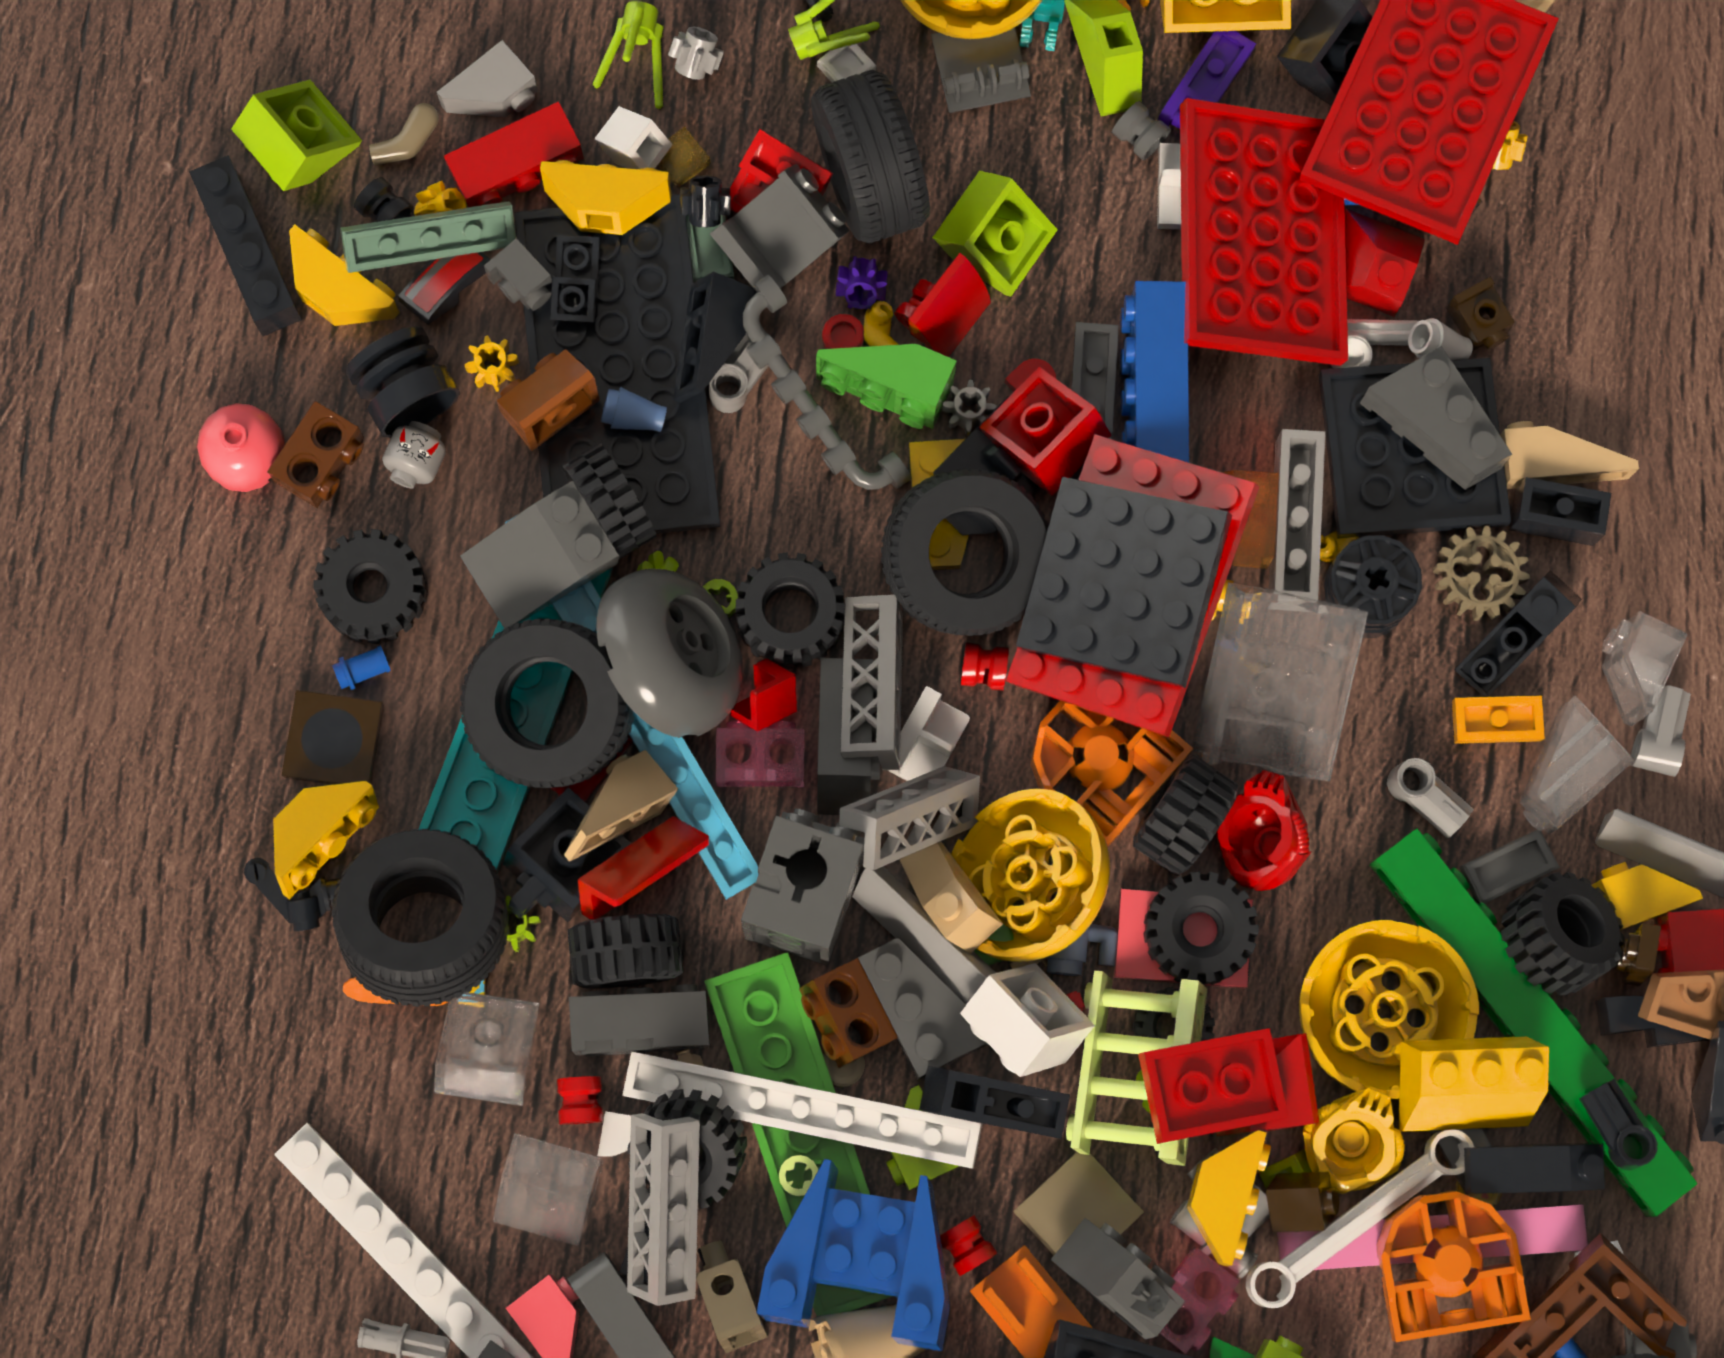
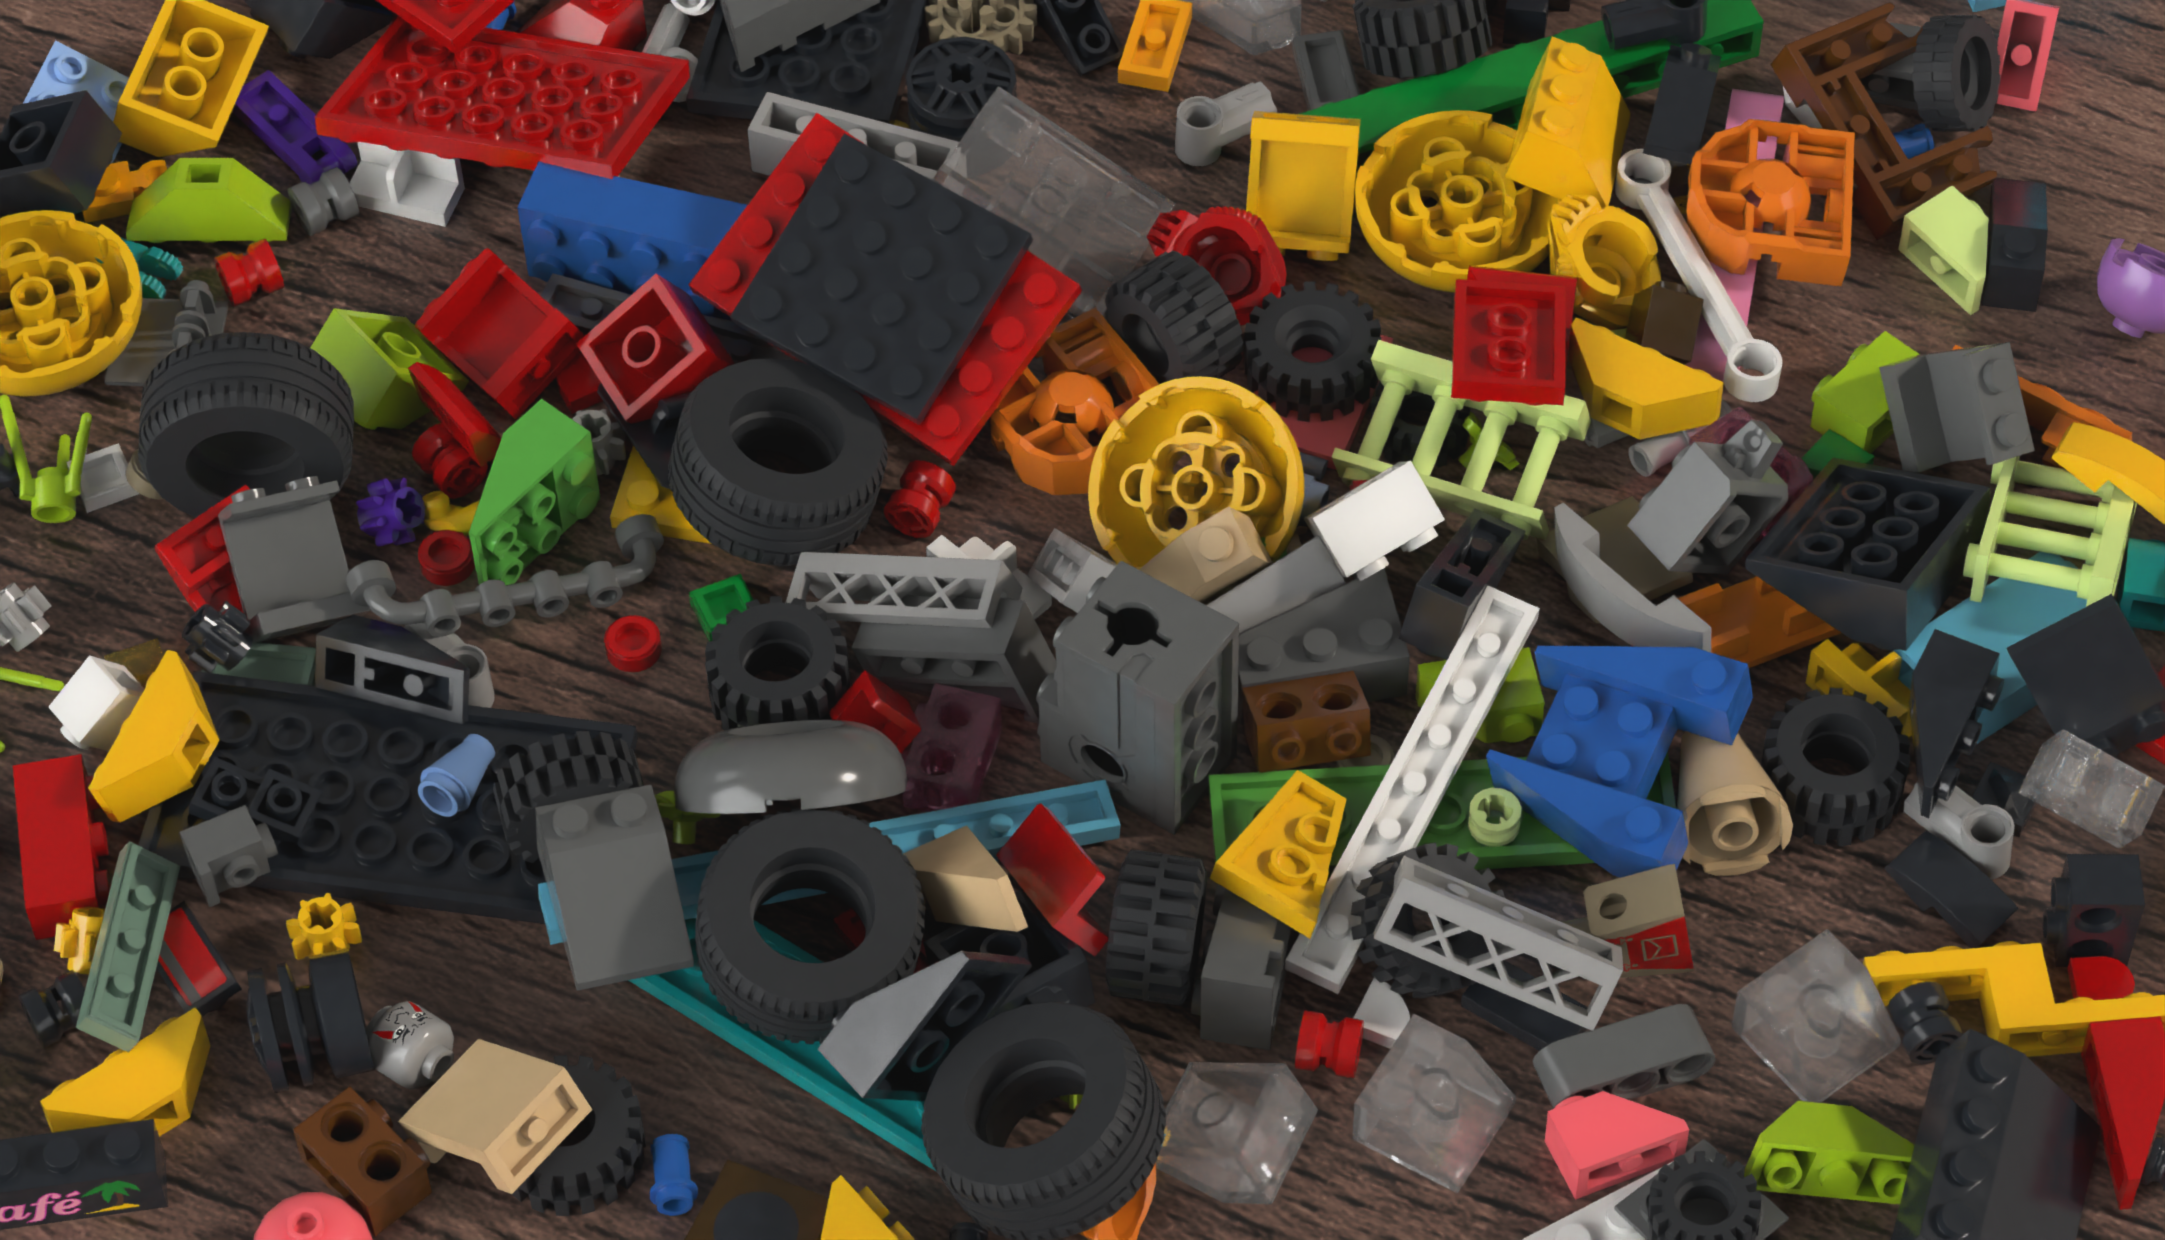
camera: 70 degrees left, 25 degrees down
dark orange slope [497,349,600,451] -> none
none -> red wheel [214,239,284,307]
none -> tan panel [398,1039,592,1194]
none -> red panel [415,248,585,420]
none -> red tile [604,615,662,672]
none -> green tile [689,573,754,642]
none -> black slope [818,951,1032,1101]
none -> yellow wing [1210,770,1347,939]
none -> yellow panel [1246,111,1361,261]
none -> light grey slope [1554,503,1711,652]

